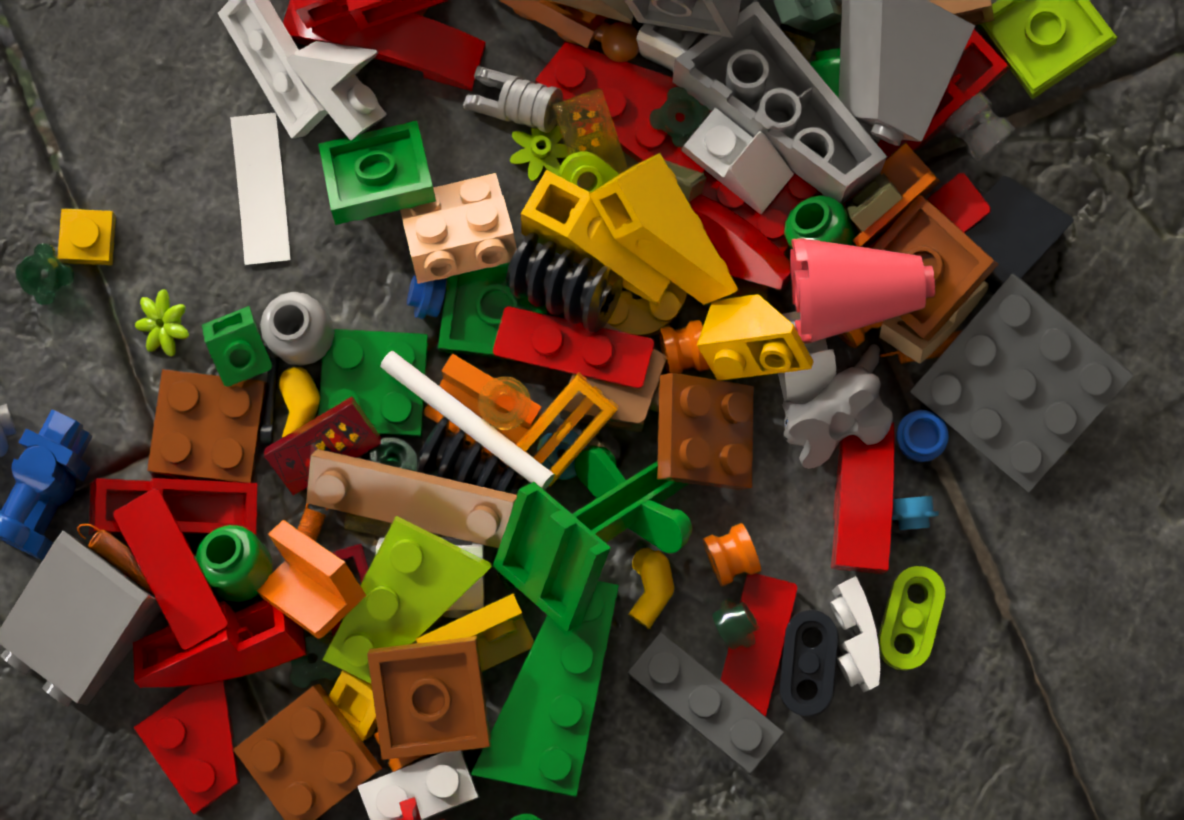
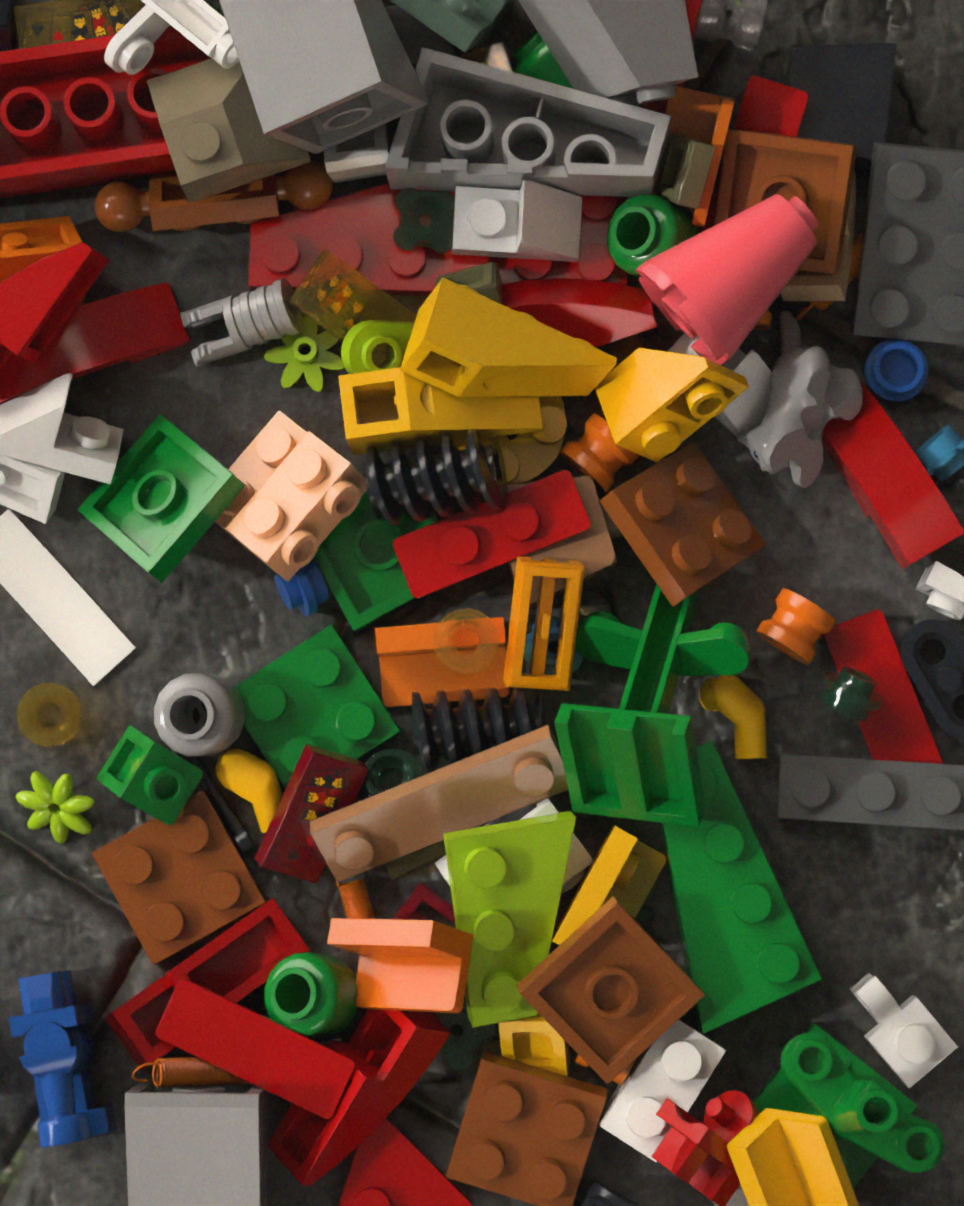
camera: 30 degrees left, 5 degrees up
white bar [380,351,555,490] -> none
none -> clear yellow plate [17,683,82,747]

